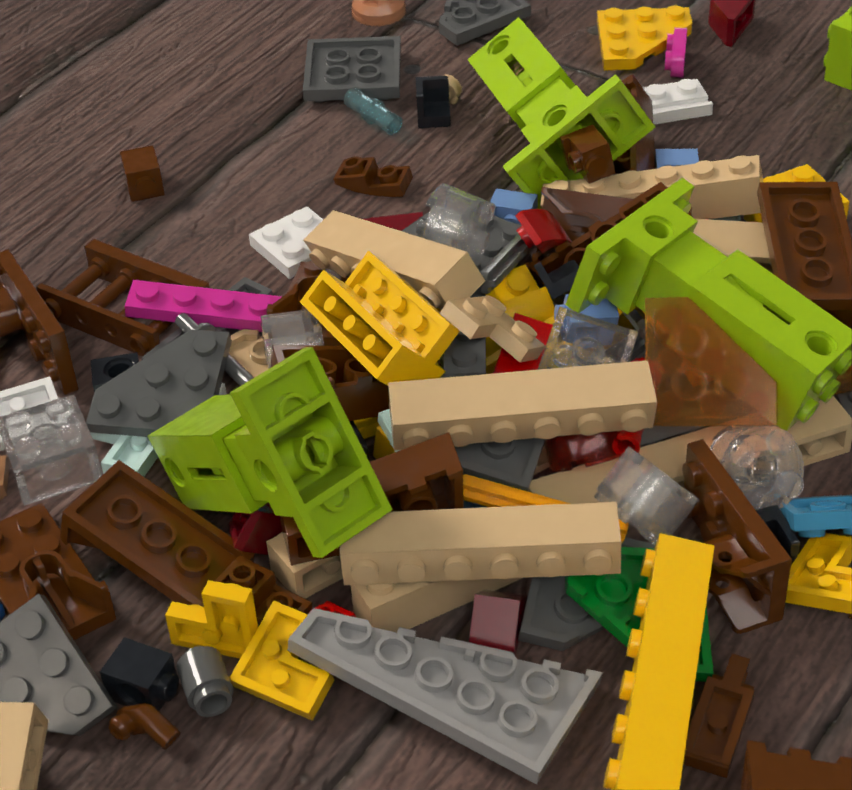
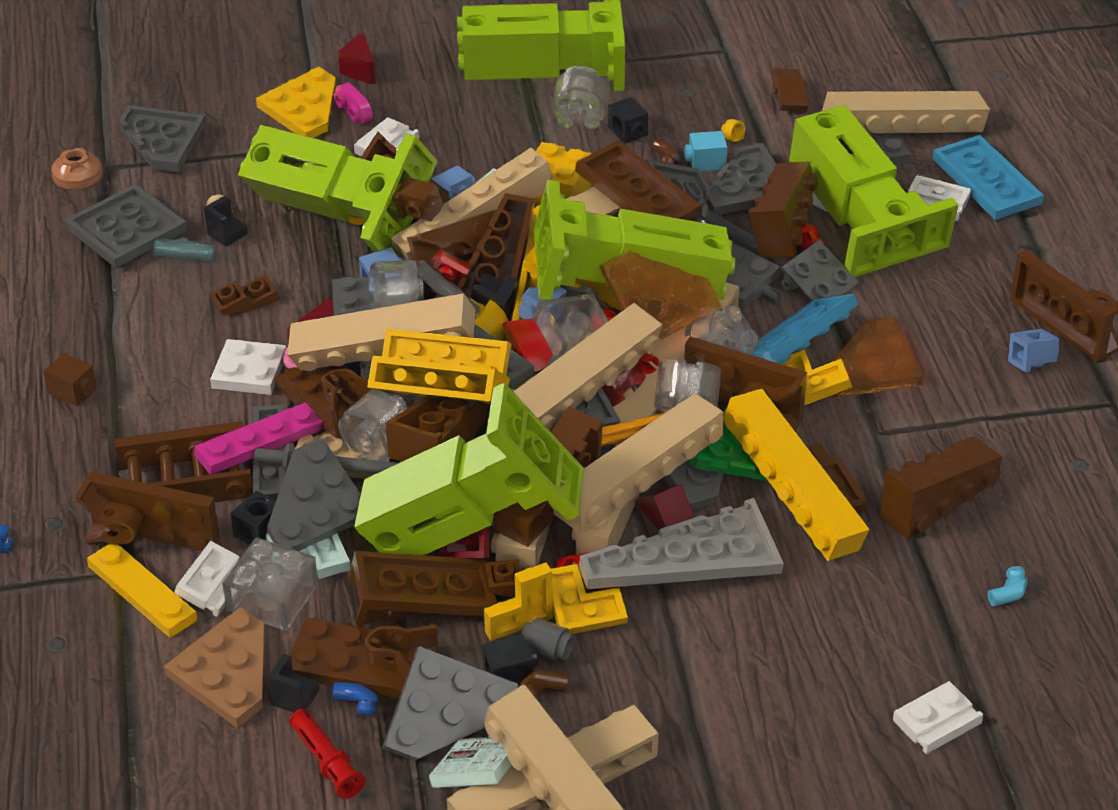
camera: 45 degrees left, 0 degrees up
tan plate [439,295,546,362] -> none

